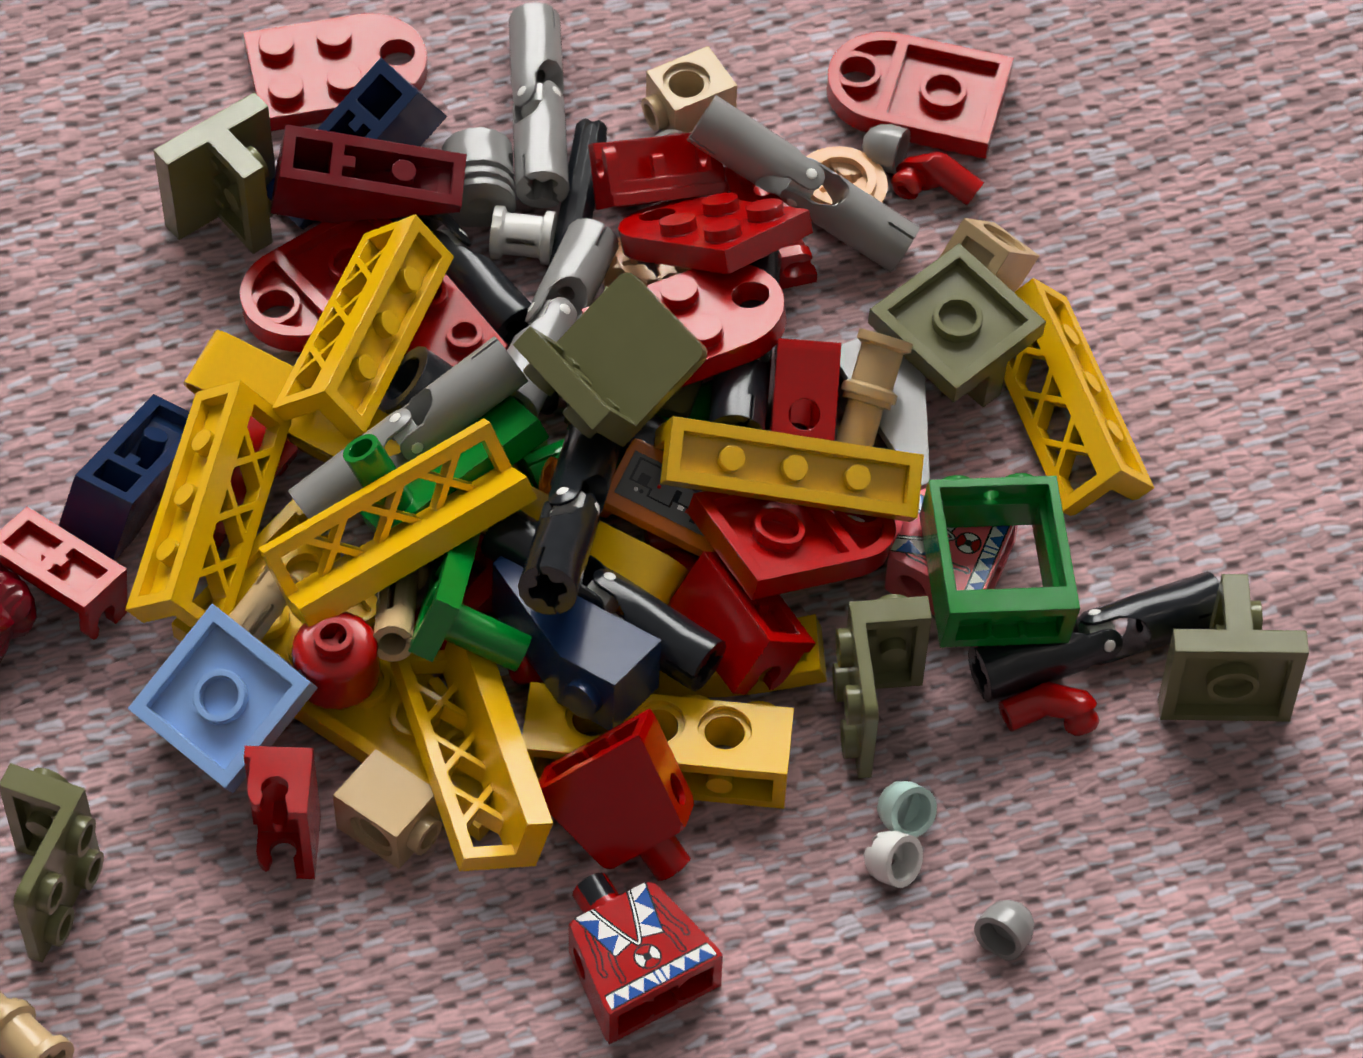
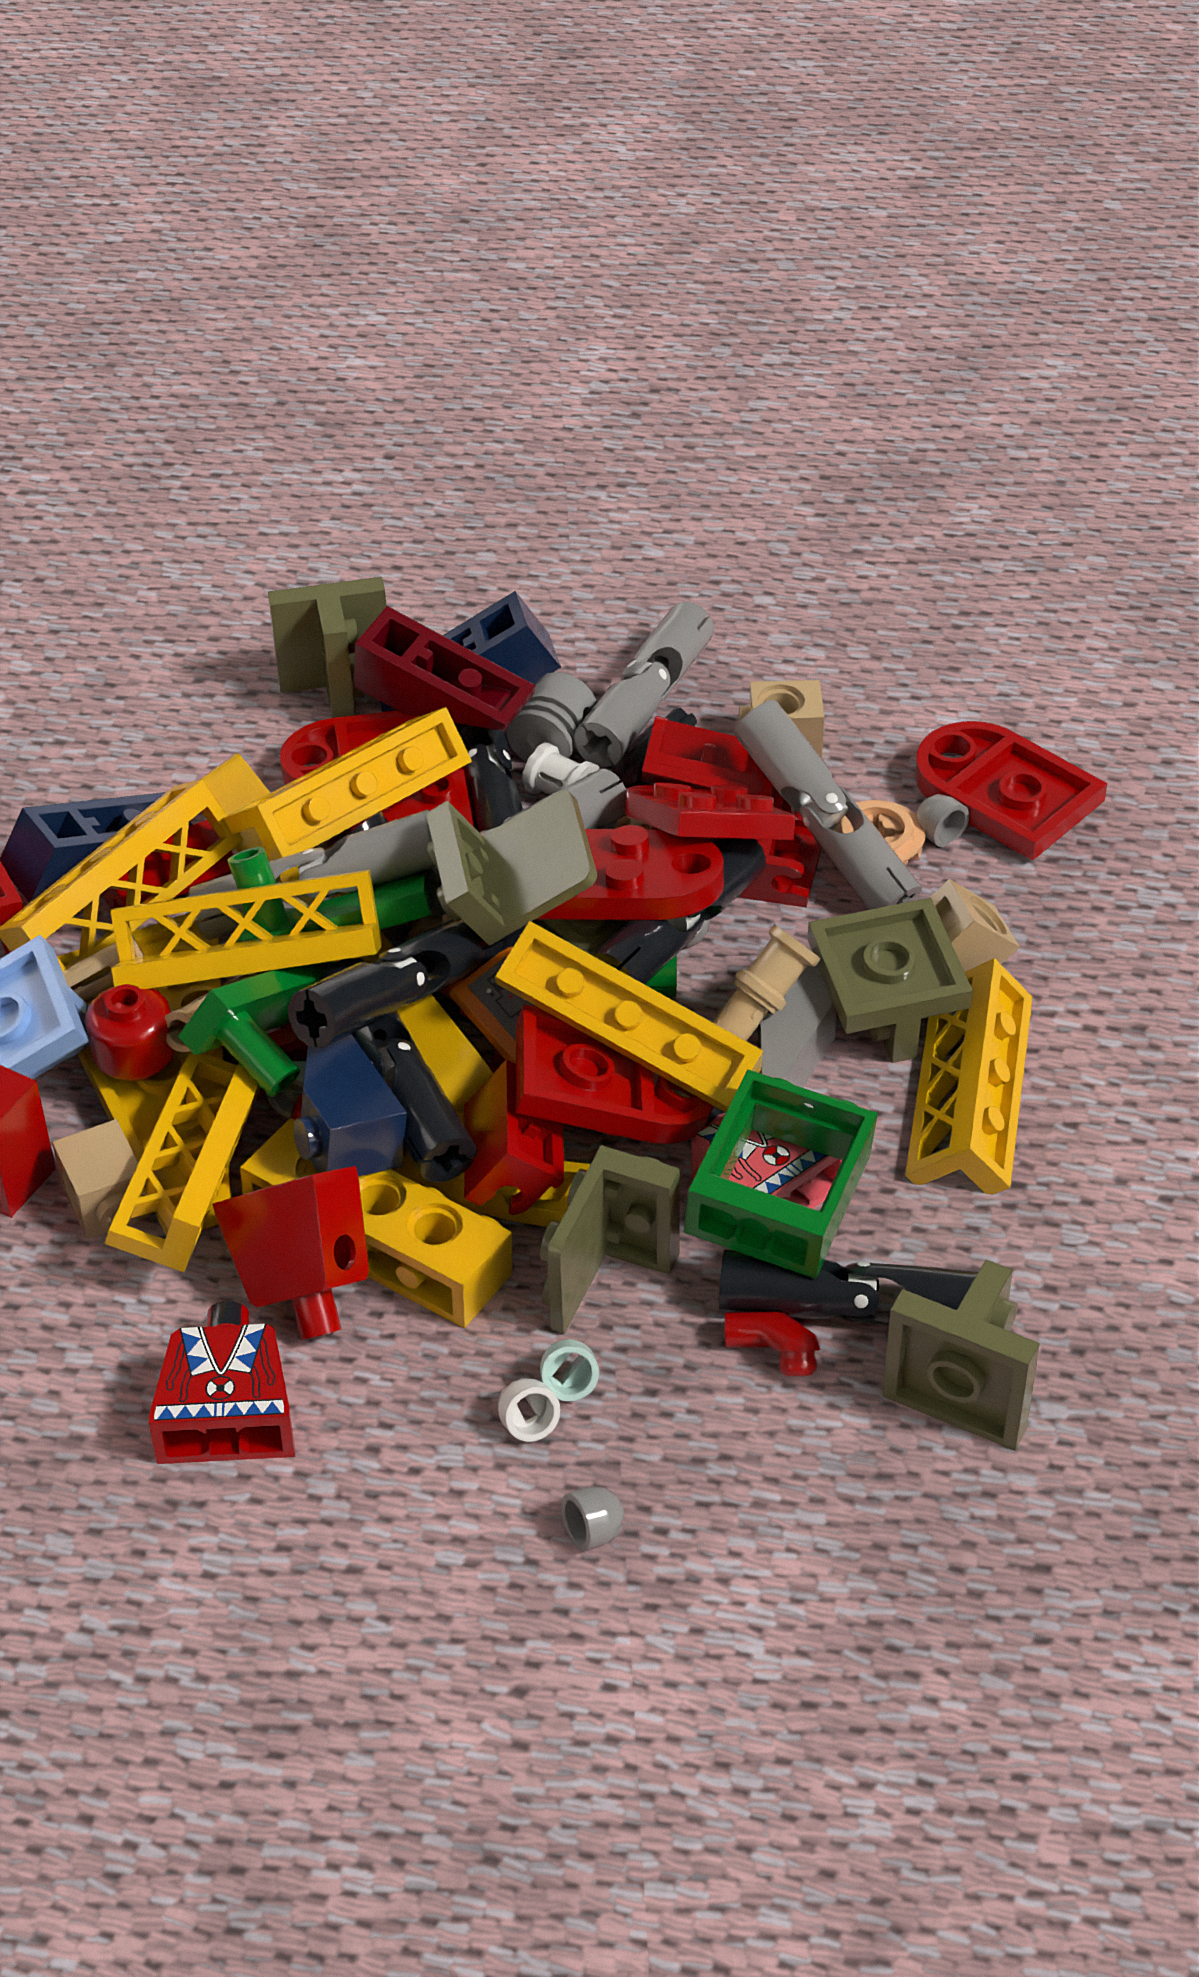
camera: 30 degrees right, 10 degrees down
plate [243,13,428,131] -> none
red torso [765,338,841,441] -> none
red arm [891,152,984,206] -> none

